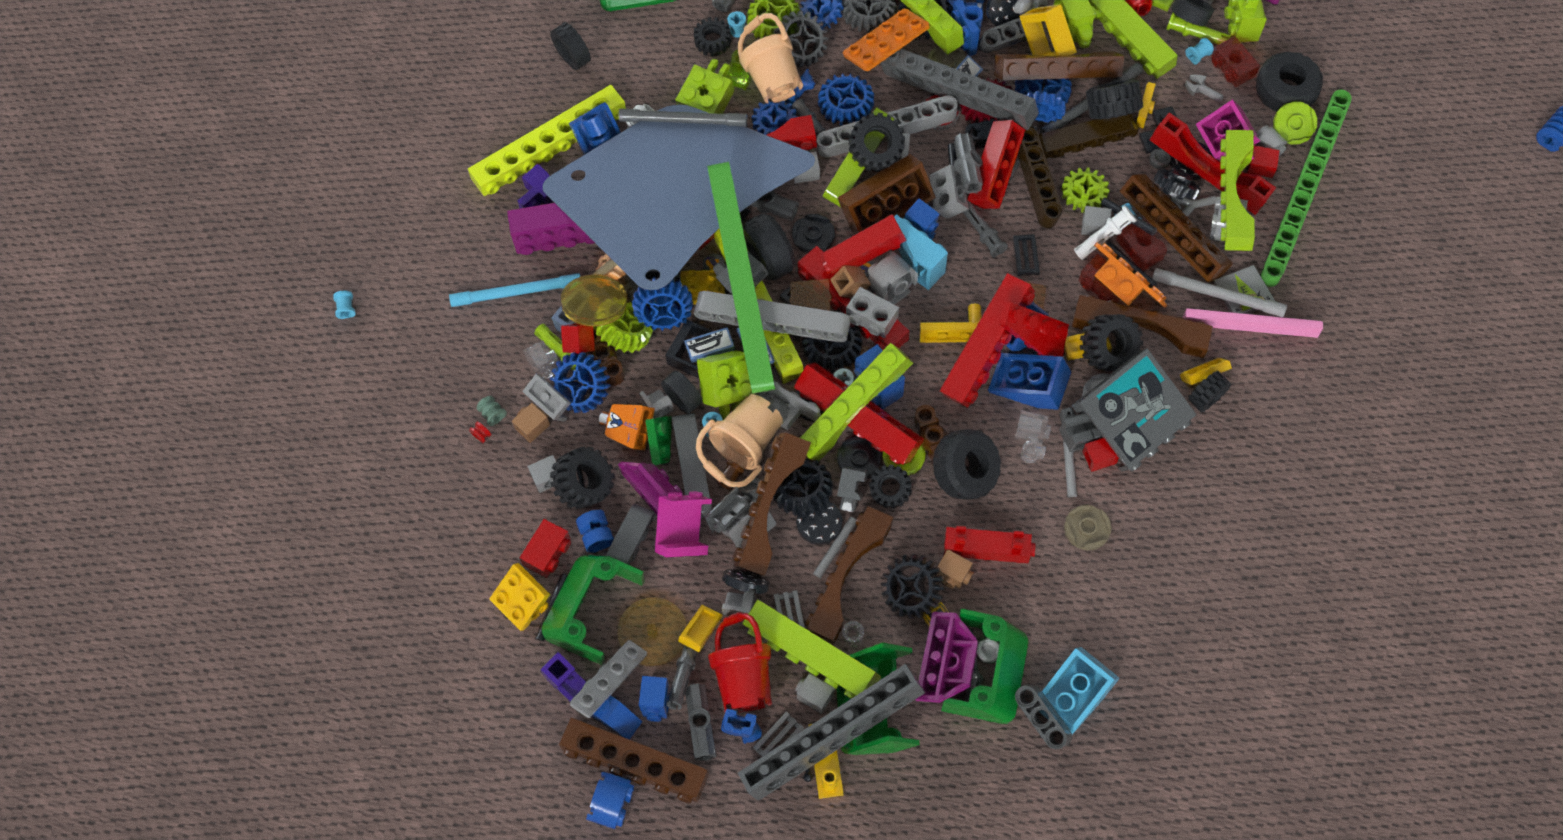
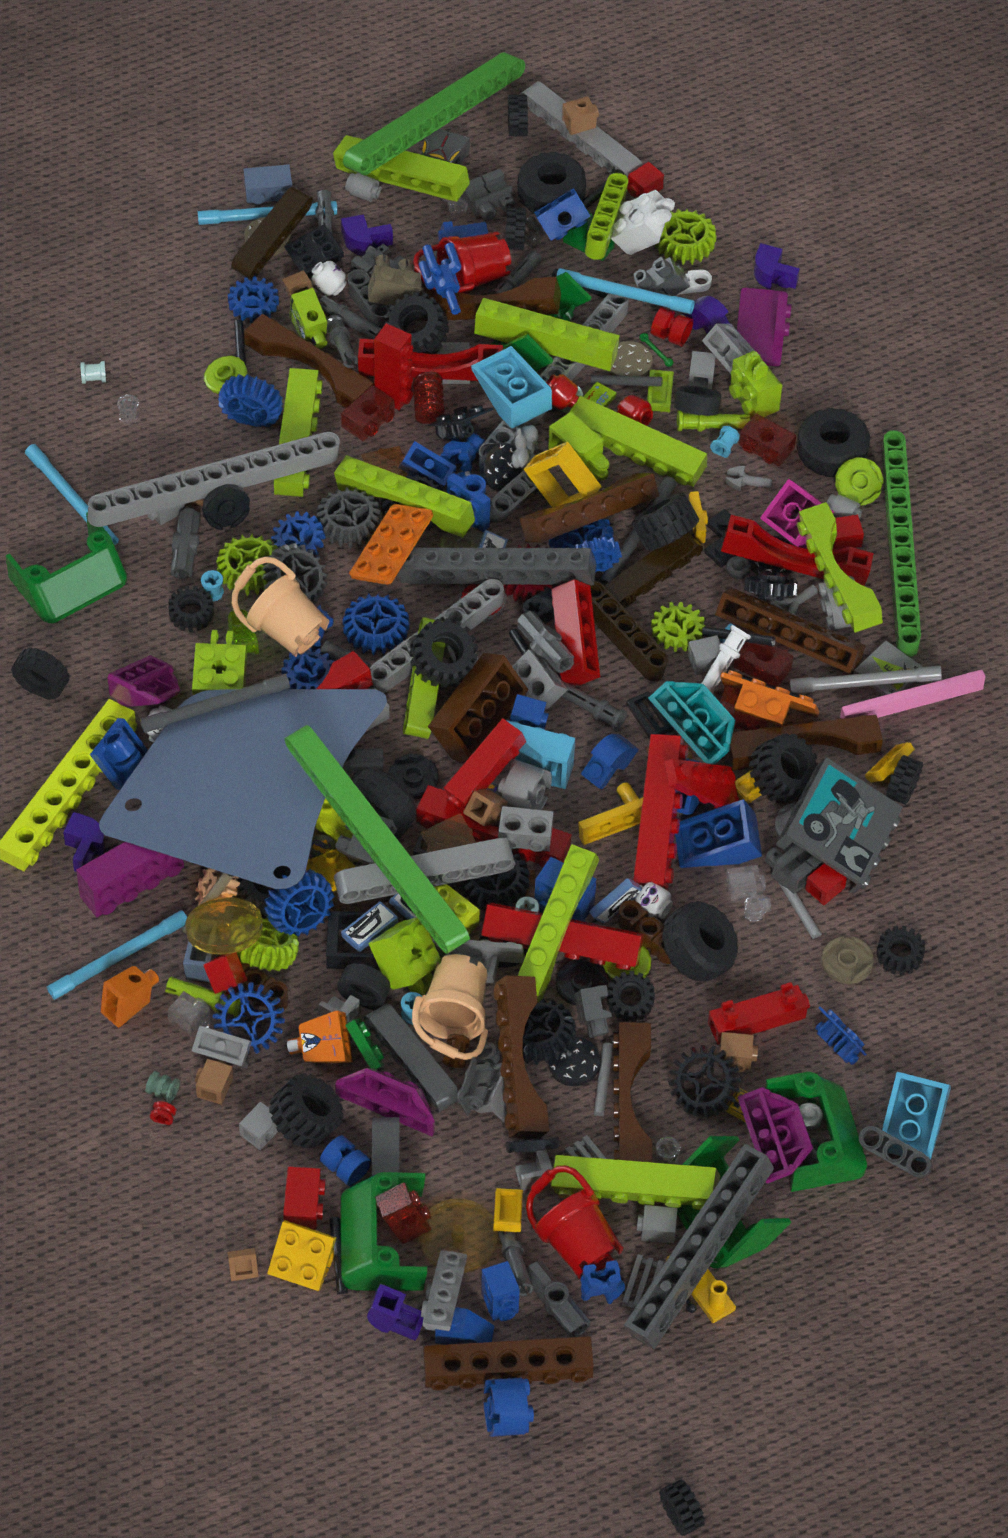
camera: 30 degrees left, 10 degrees down
dark pink panel [655,491,712,557] -> none
none -> orange torso [101,966,159,1028]
none -> magenta wedge [107,655,180,707]
none -> medium nougat tile [227,1248,259,1281]
none -> clear red brick [375,1182,432,1244]
none -> blue brick [581,734,639,789]
none -> medium blue tile [589,878,642,923]
none -> white head [635,882,673,919]
none -> teal wedge [648,681,735,764]
none -> blue hinge [815,1007,867,1065]
none -> black tyre [877,926,925,975]

